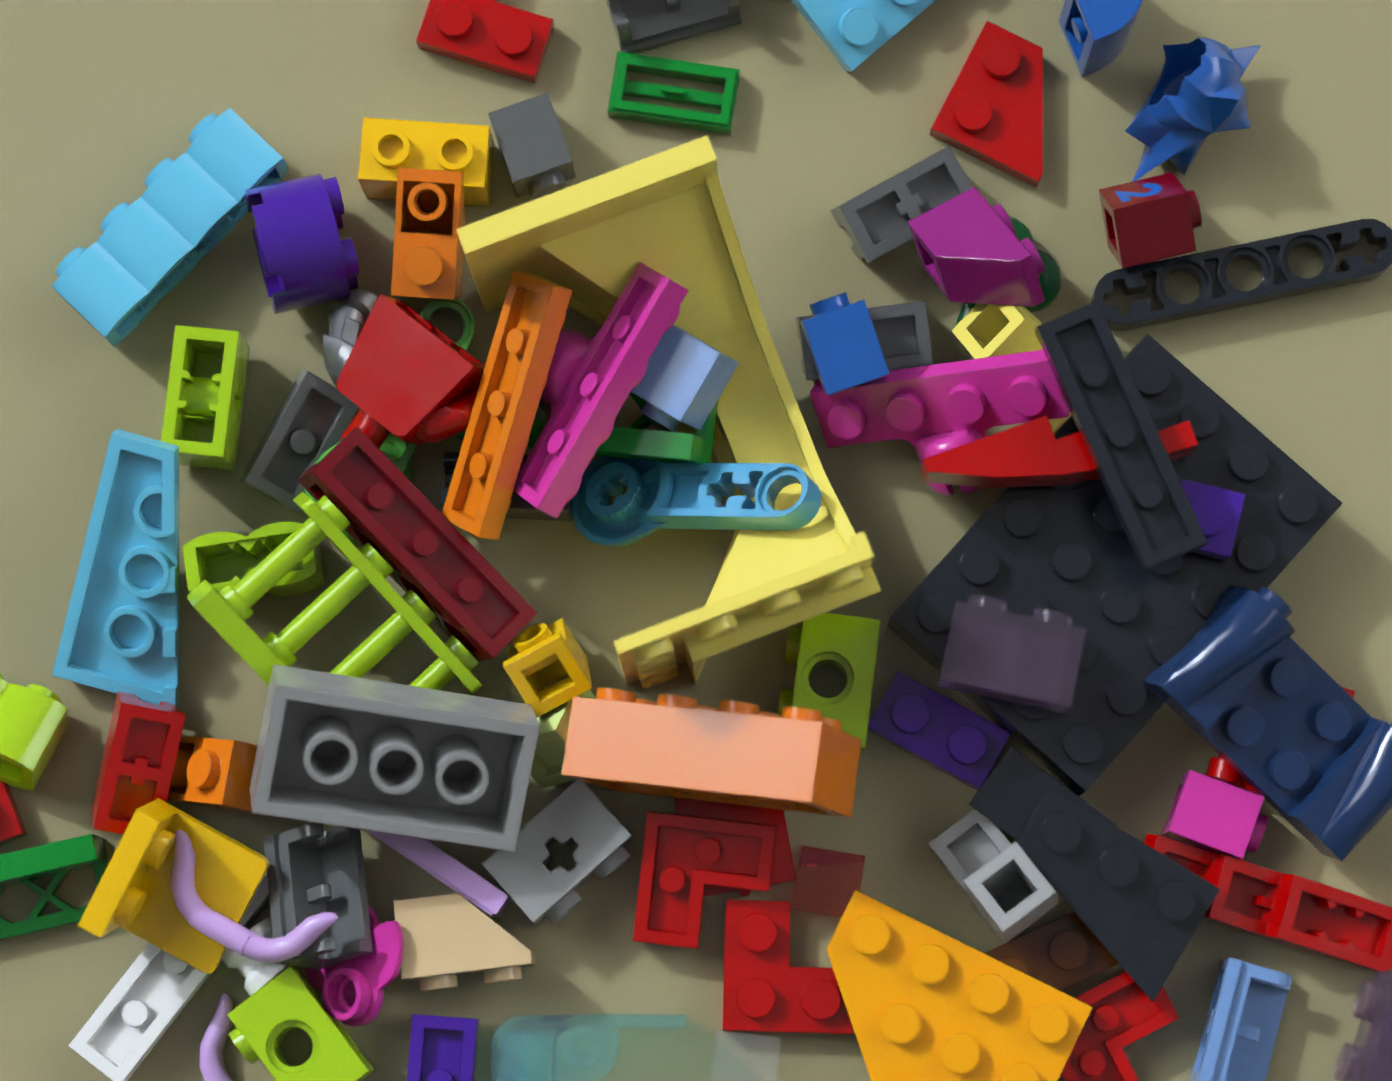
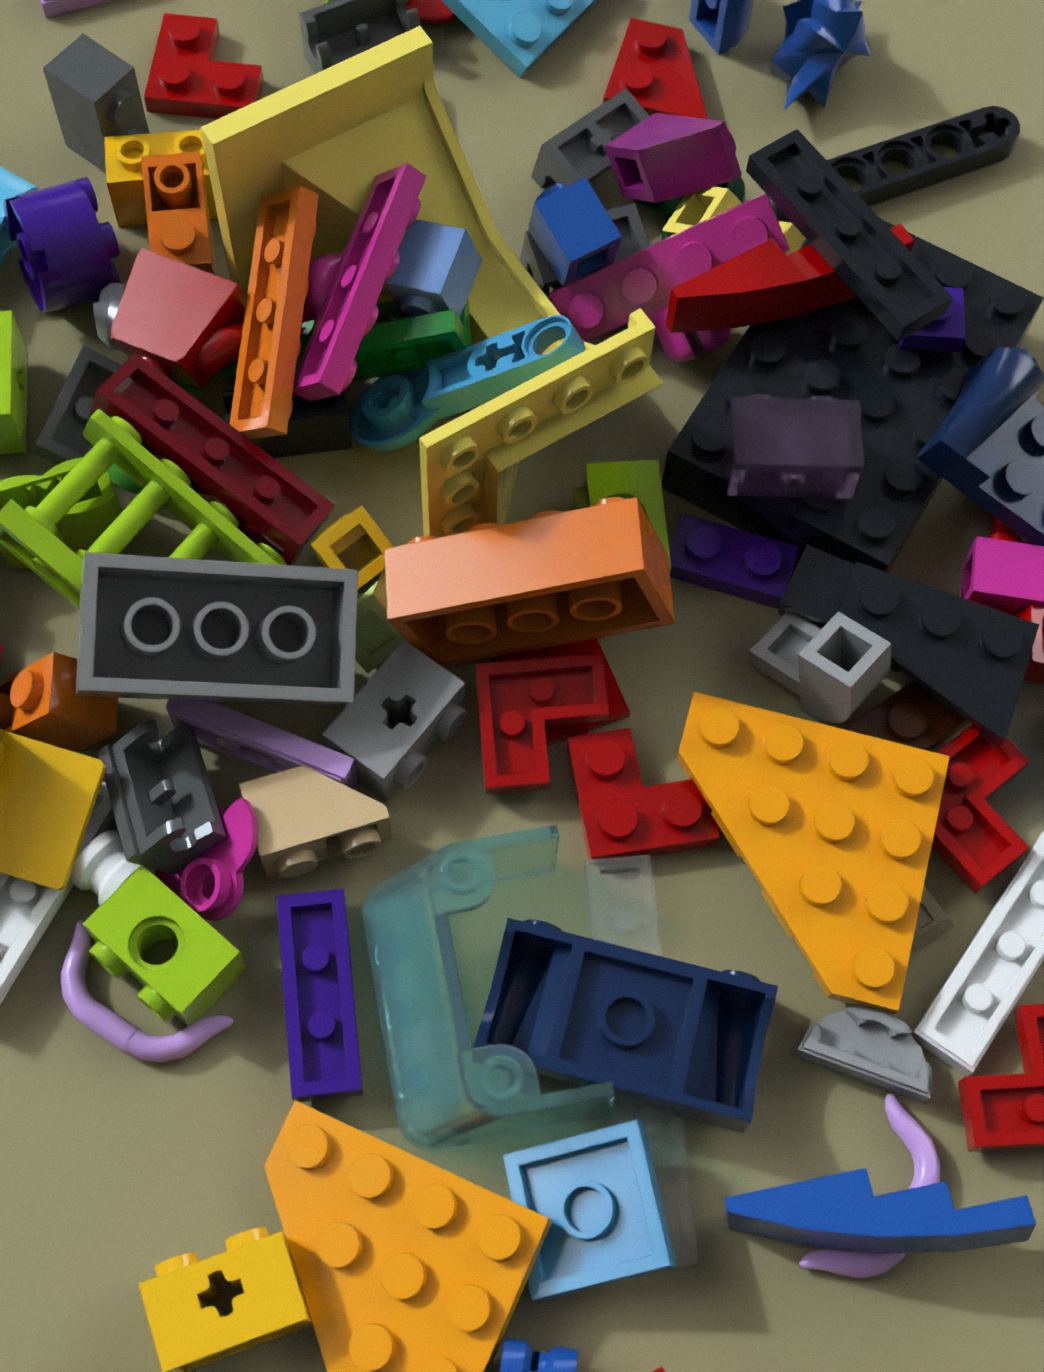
camera: 20 degrees left, 15 degrees down
lavender animal [170,829,338,963] -> none
clear red tile [791,845,865,918] -> none
dark red brick [1099,172,1202,268] -> none
none -> dark grey brick [43,34,149,173]

